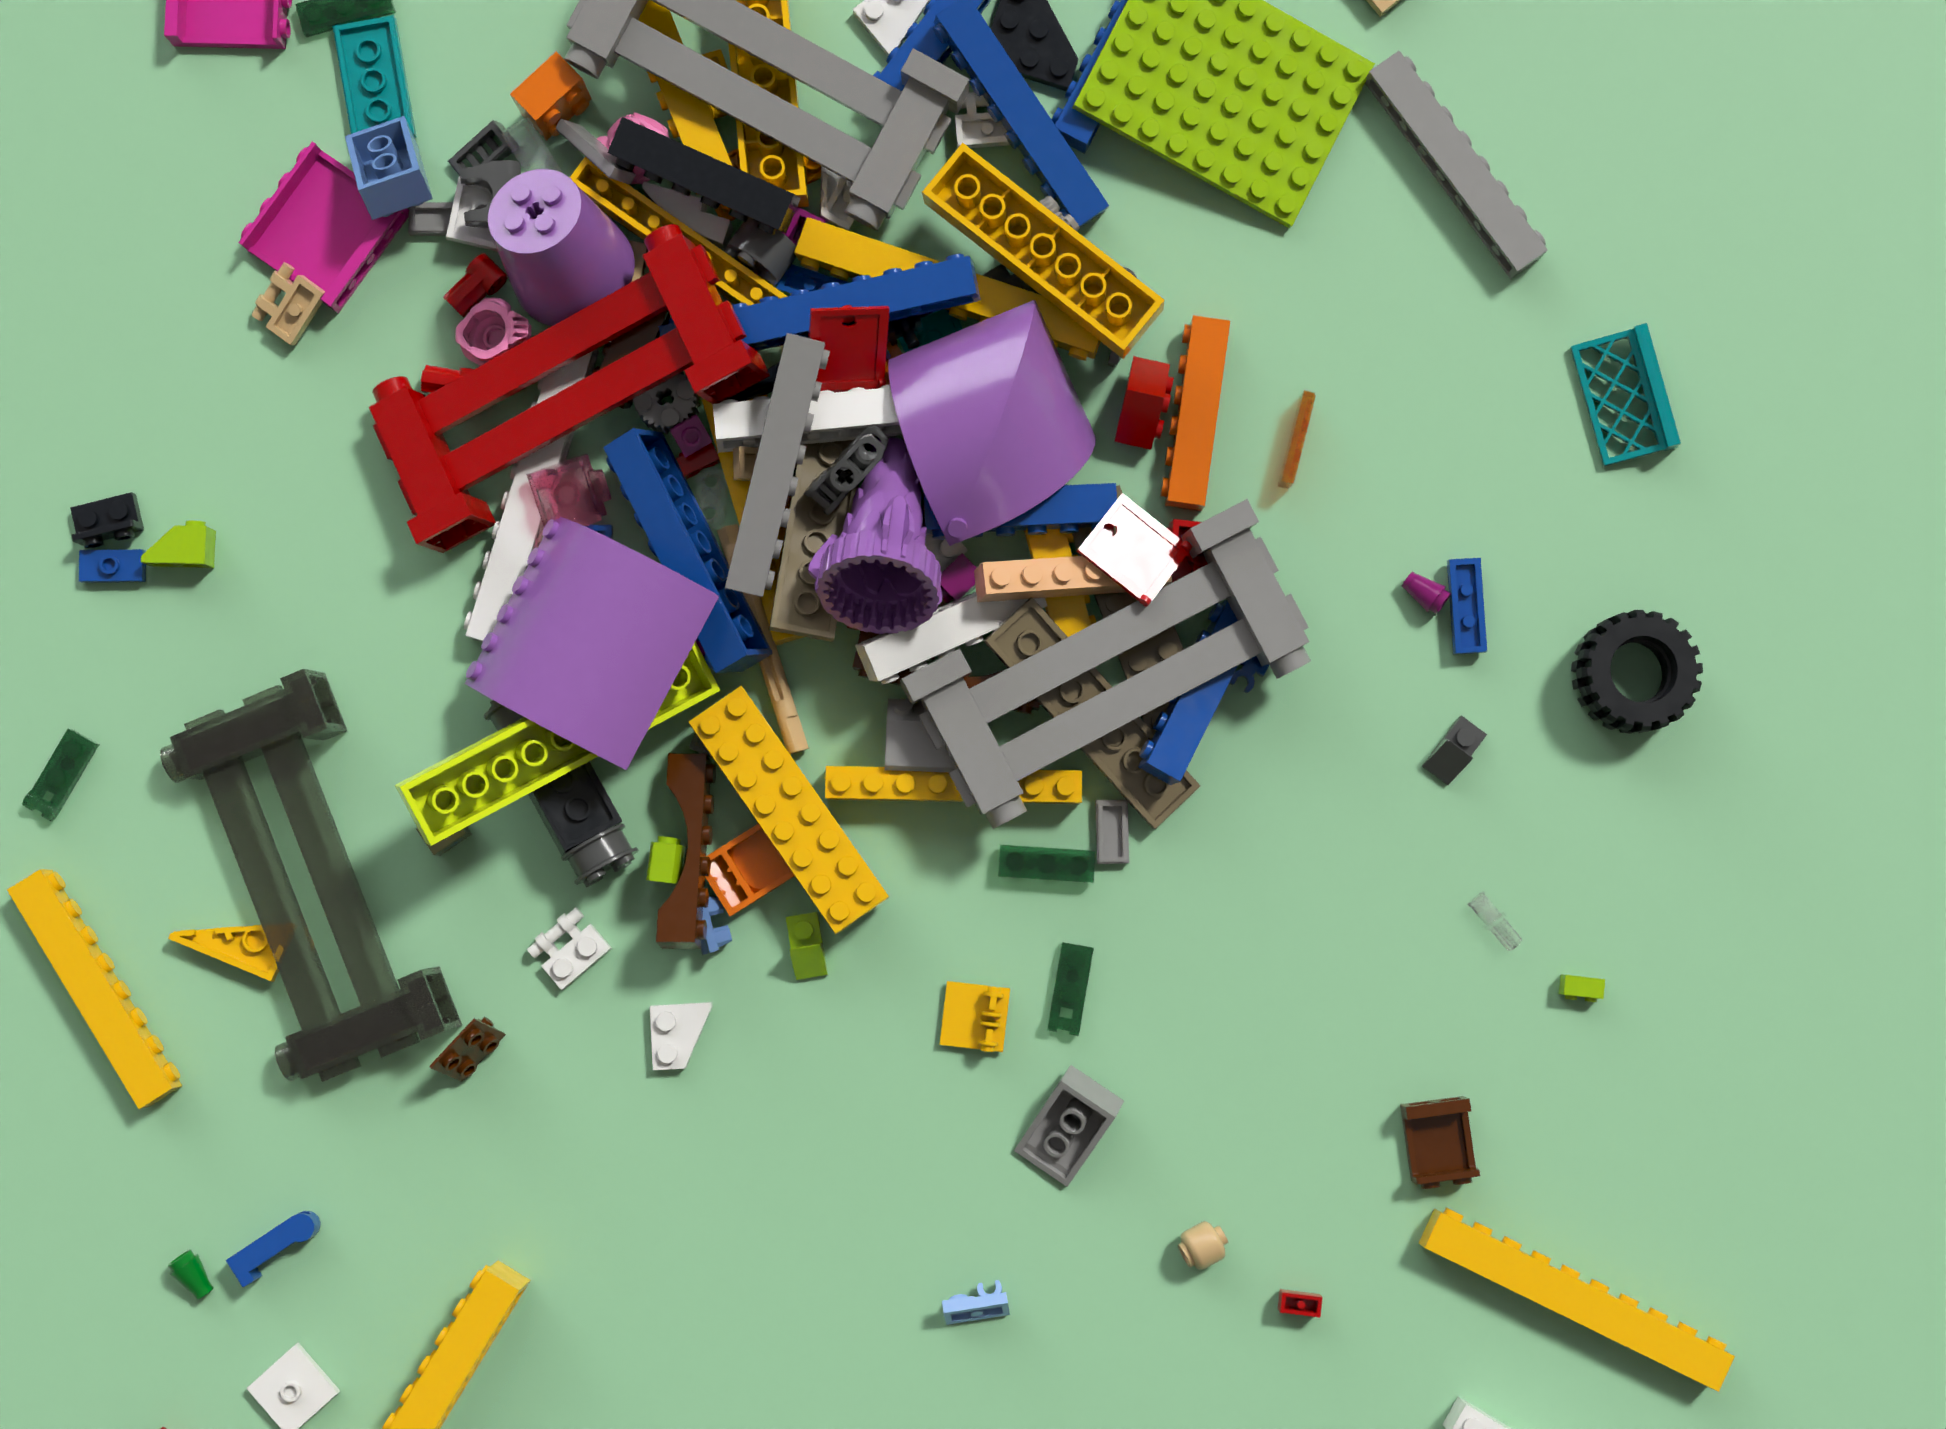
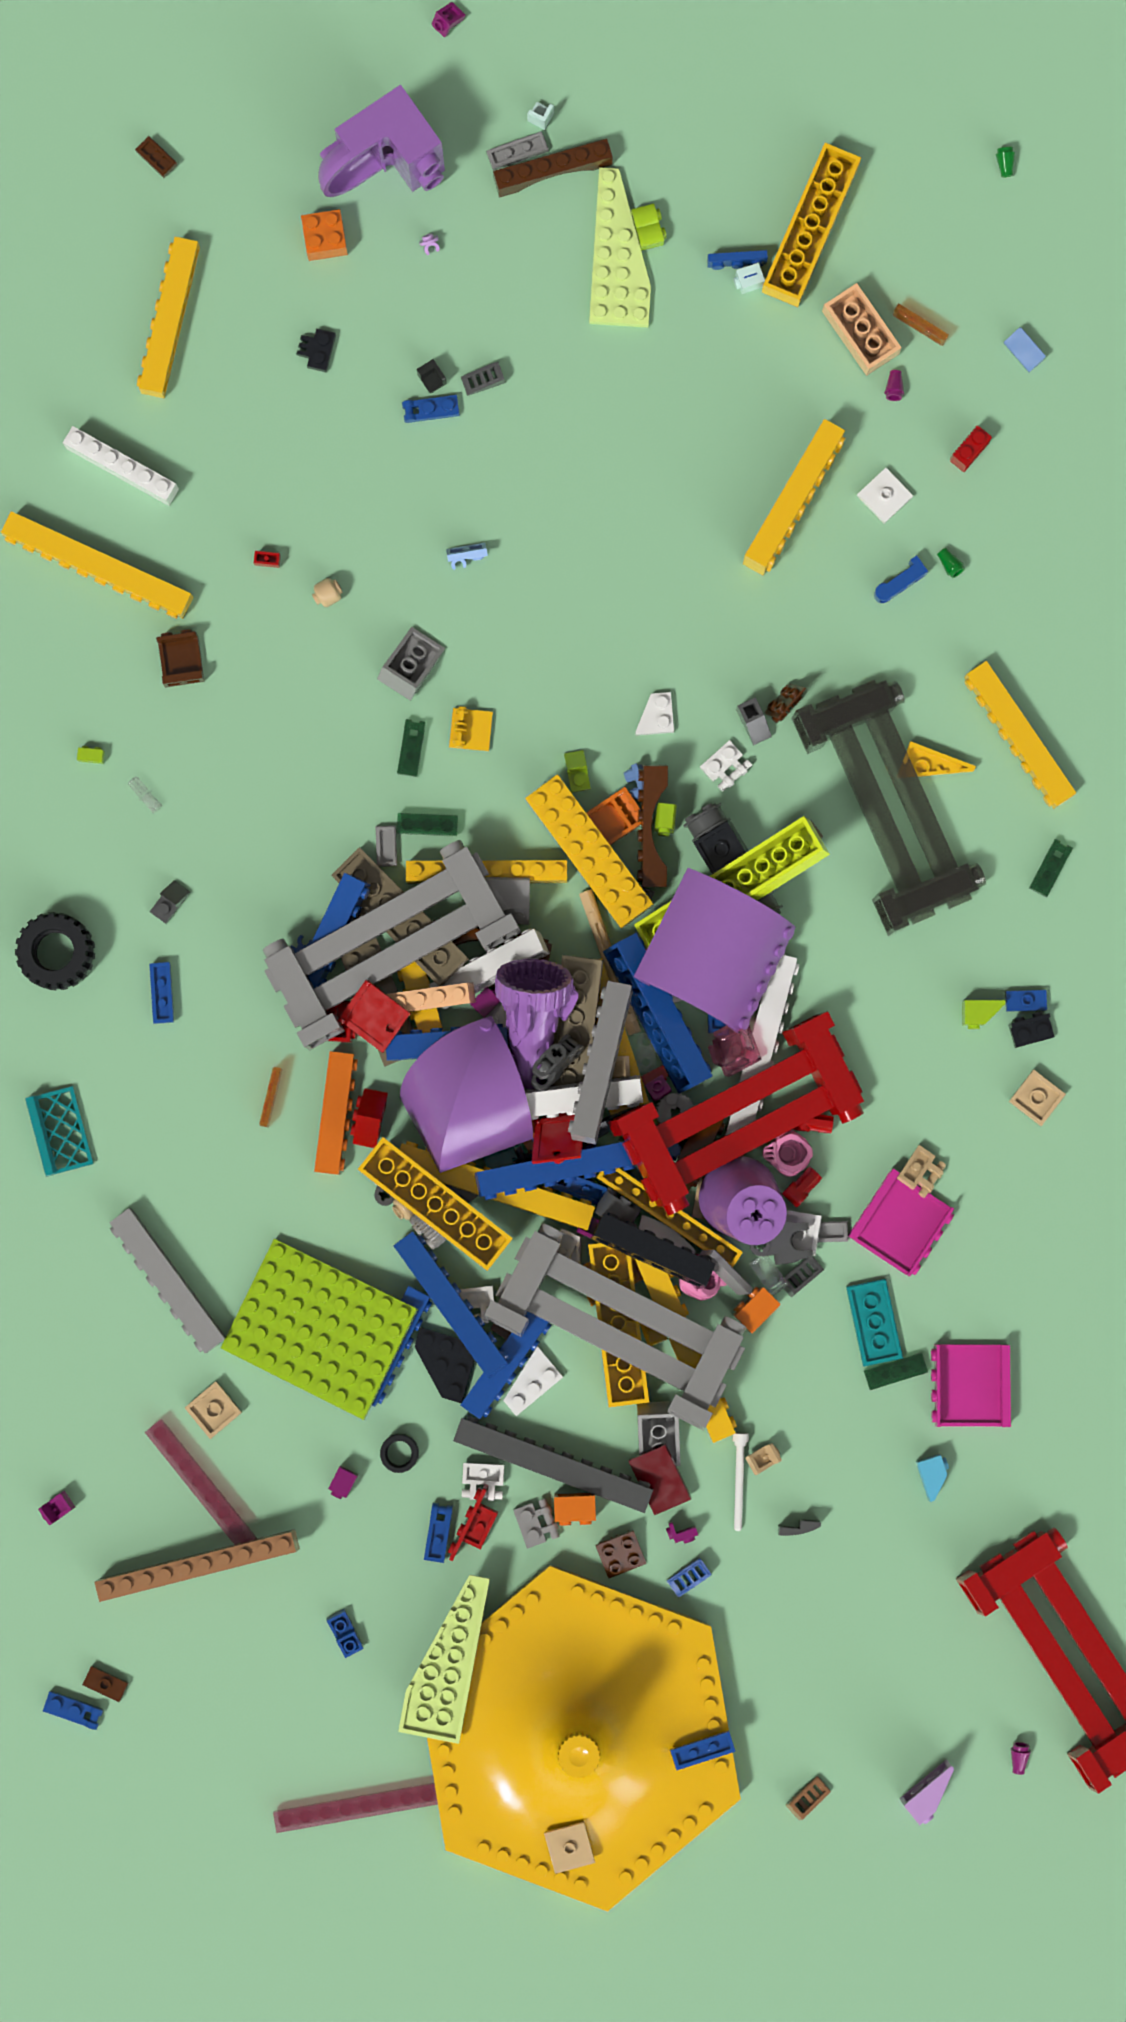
camera: 175 degrees left, 0 degrees up
medium blue brick [345,116,433,220] -> none
magenta cone [1401,571,1451,614] -> none
none -> slope [736,697,772,746]
none -> tan plate [1008,1070,1066,1126]

